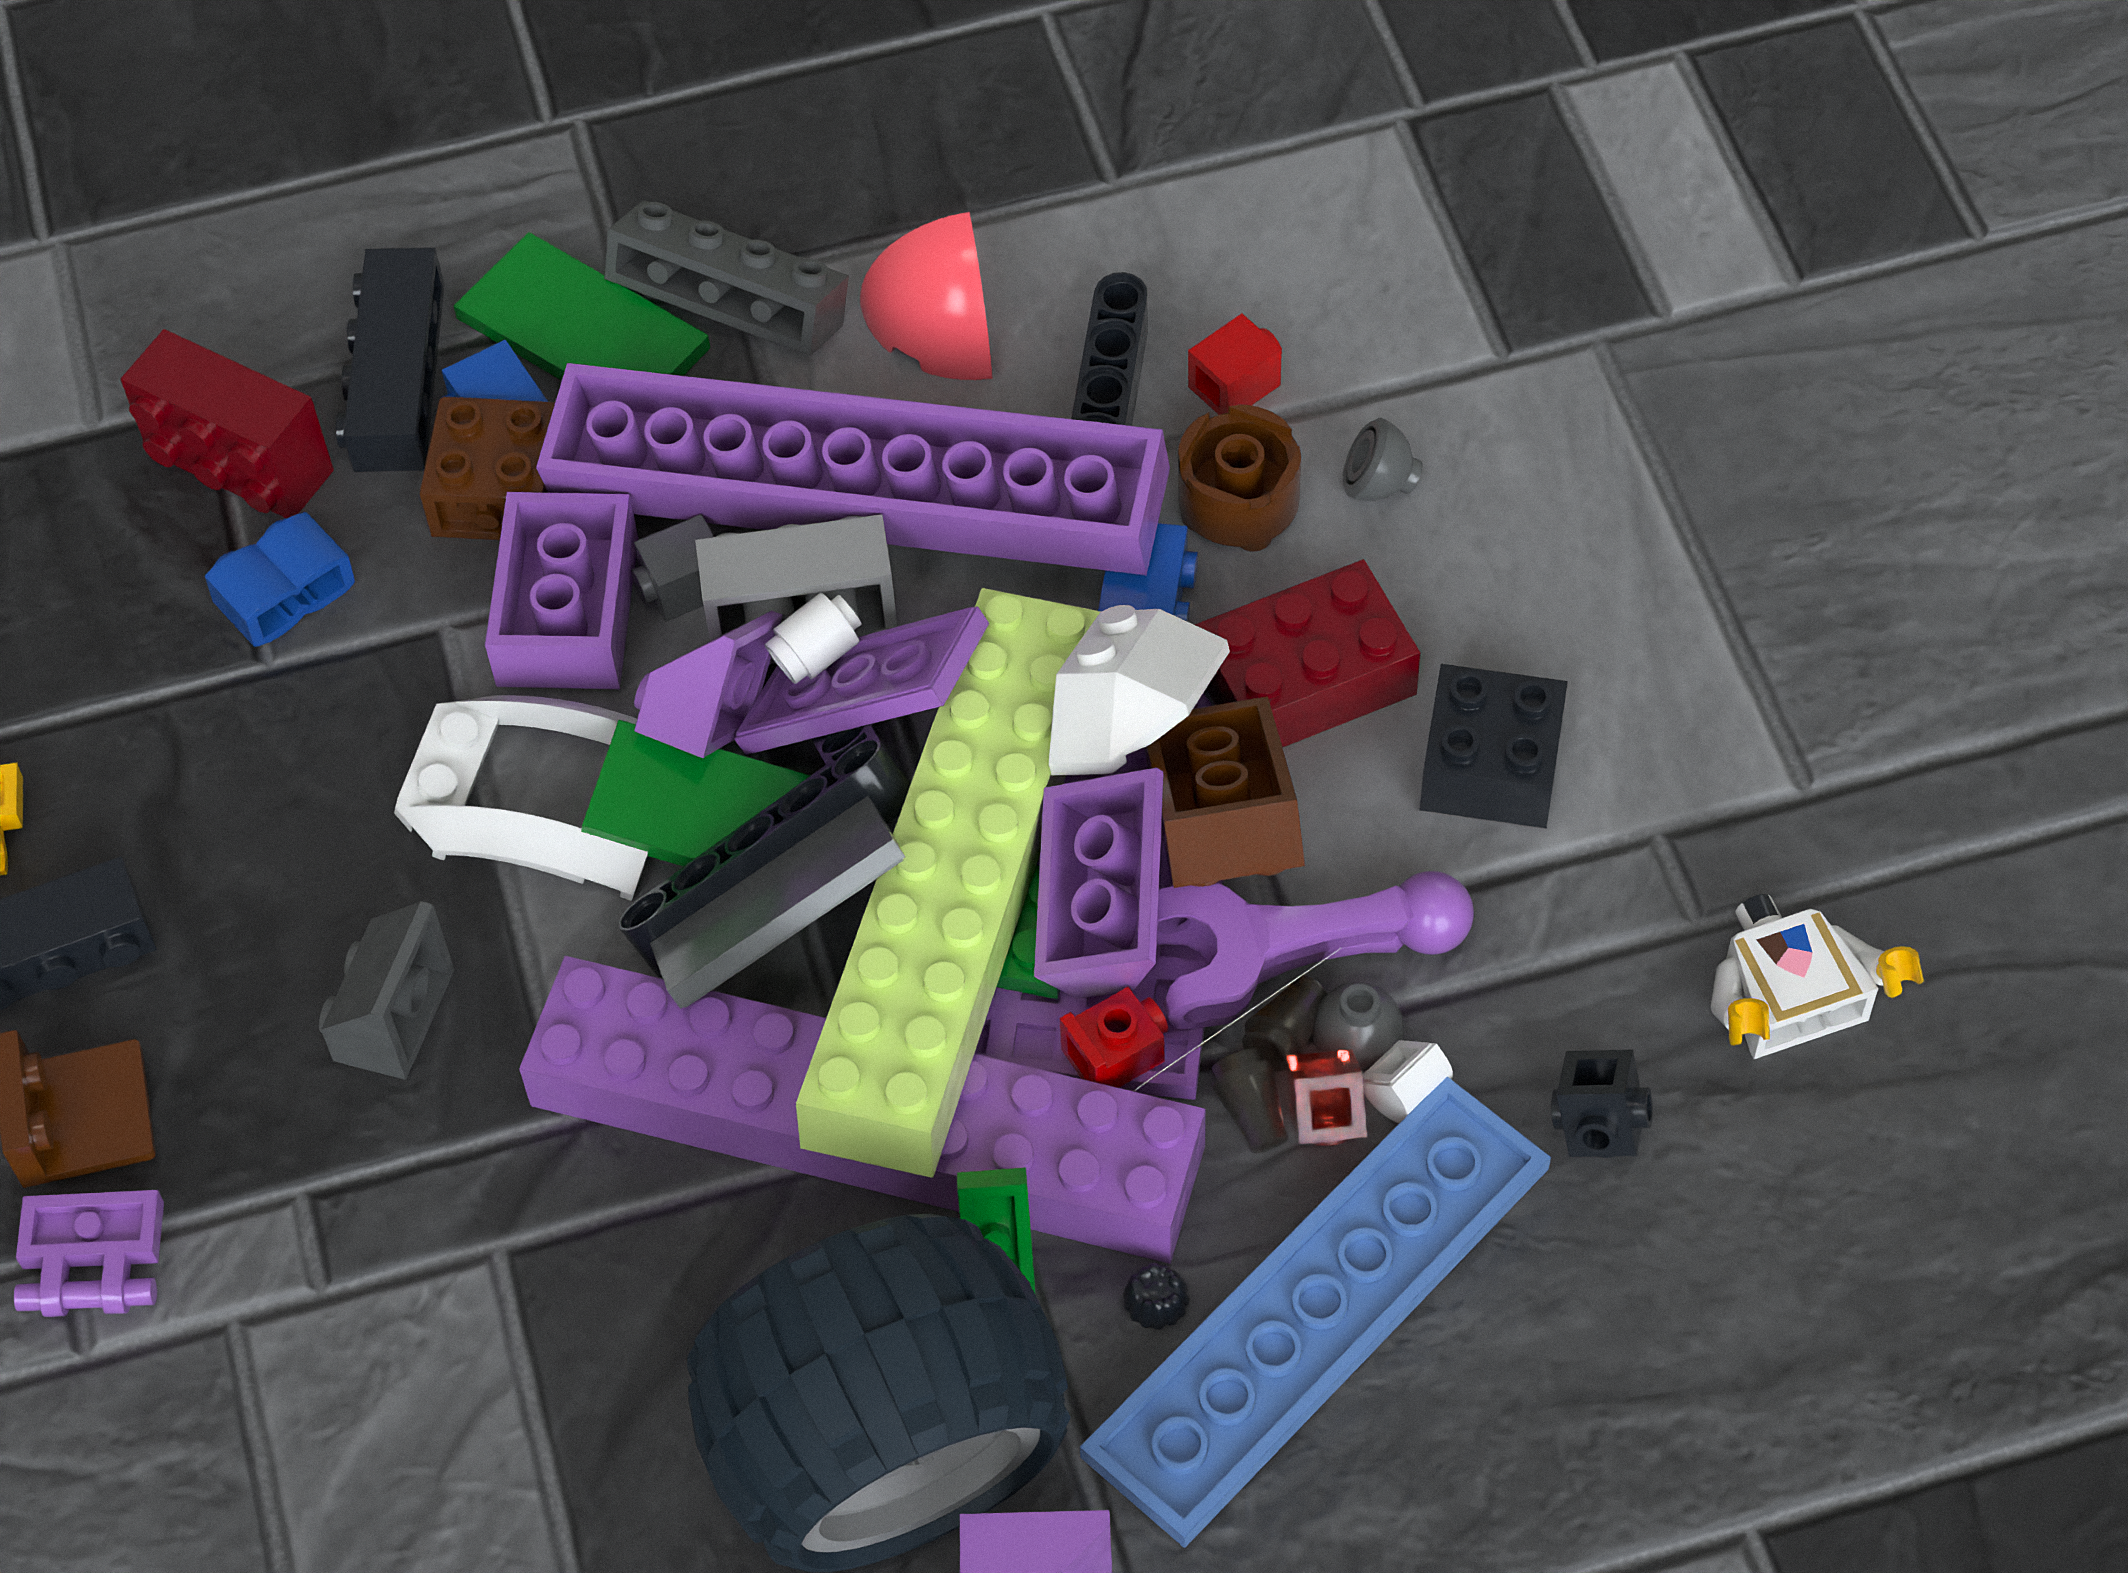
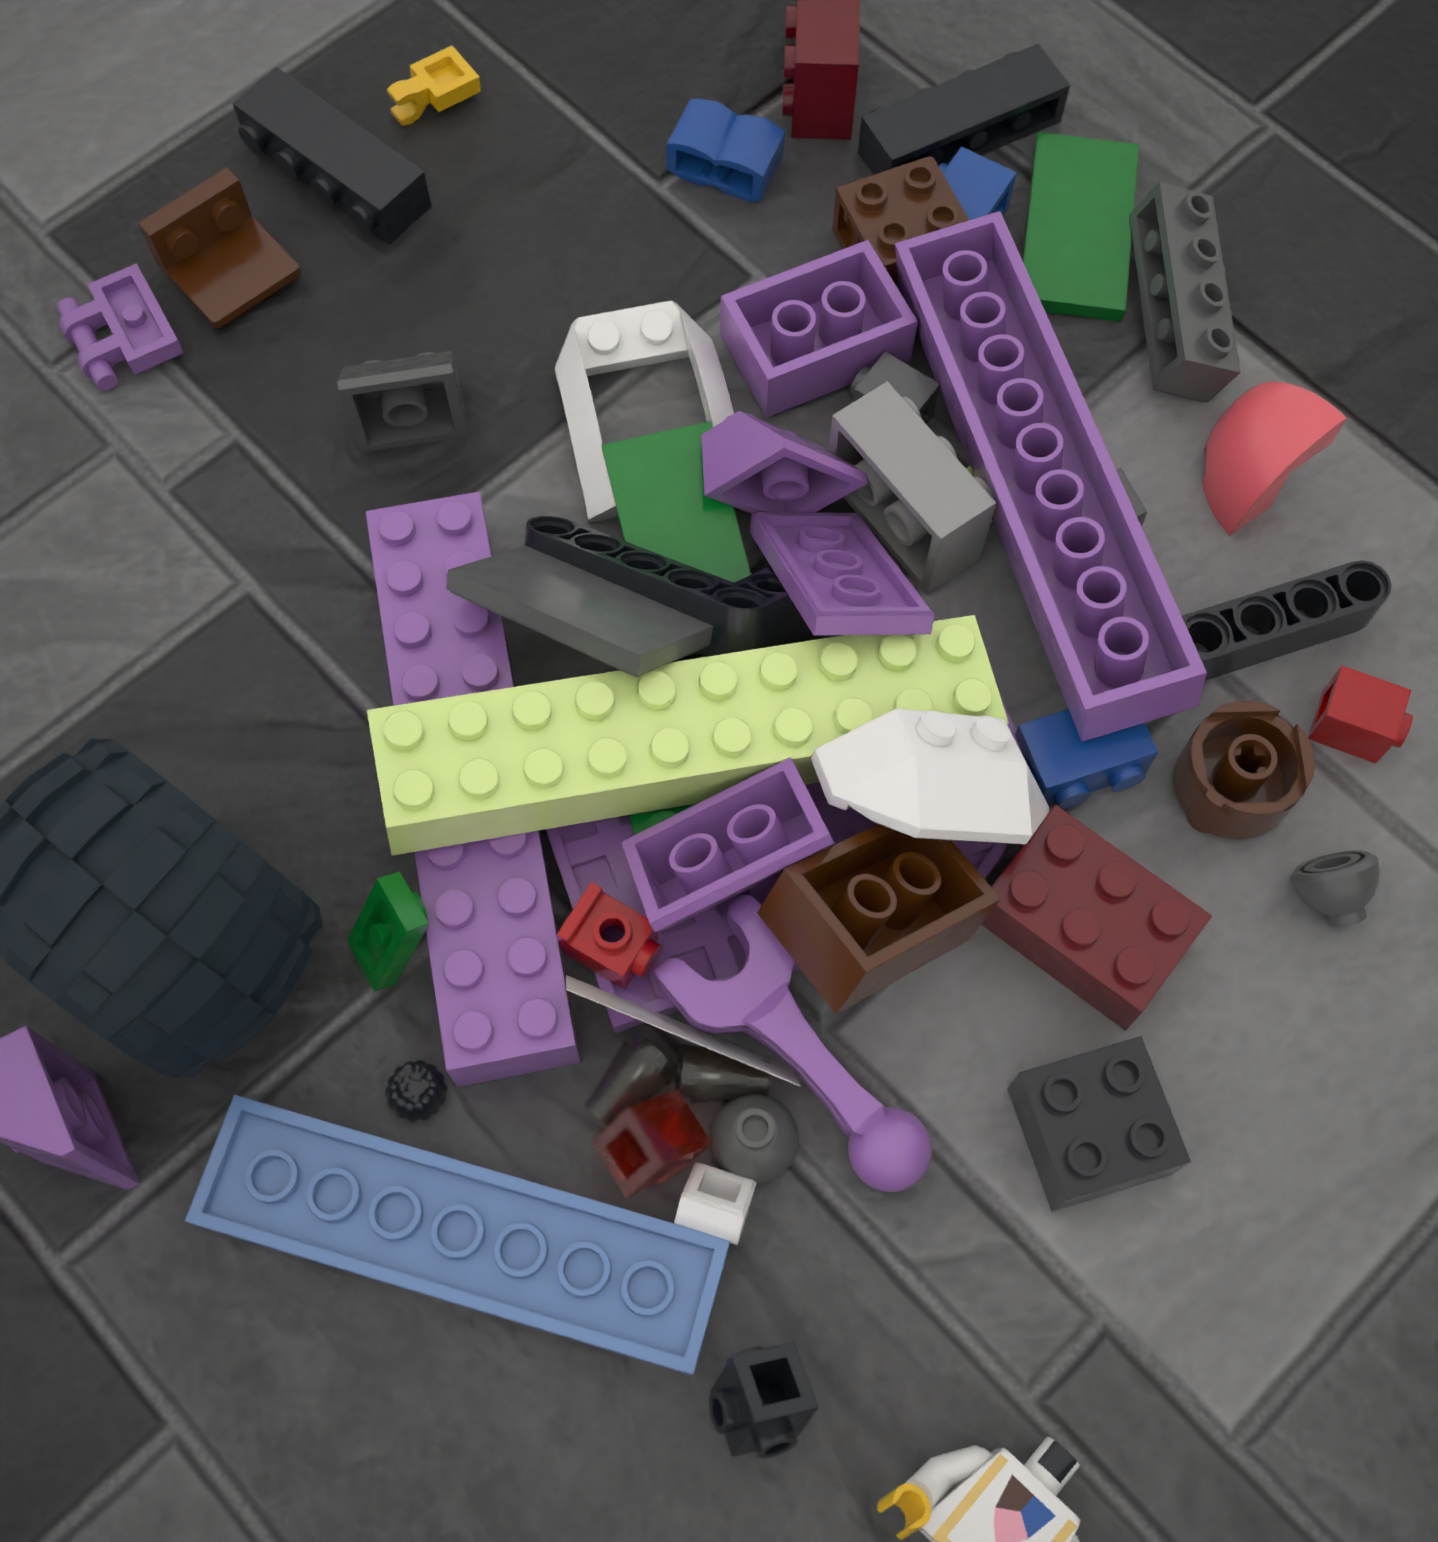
camera: 60 degrees right, 10 degrees up
white brick [764,592,862,684] -> none

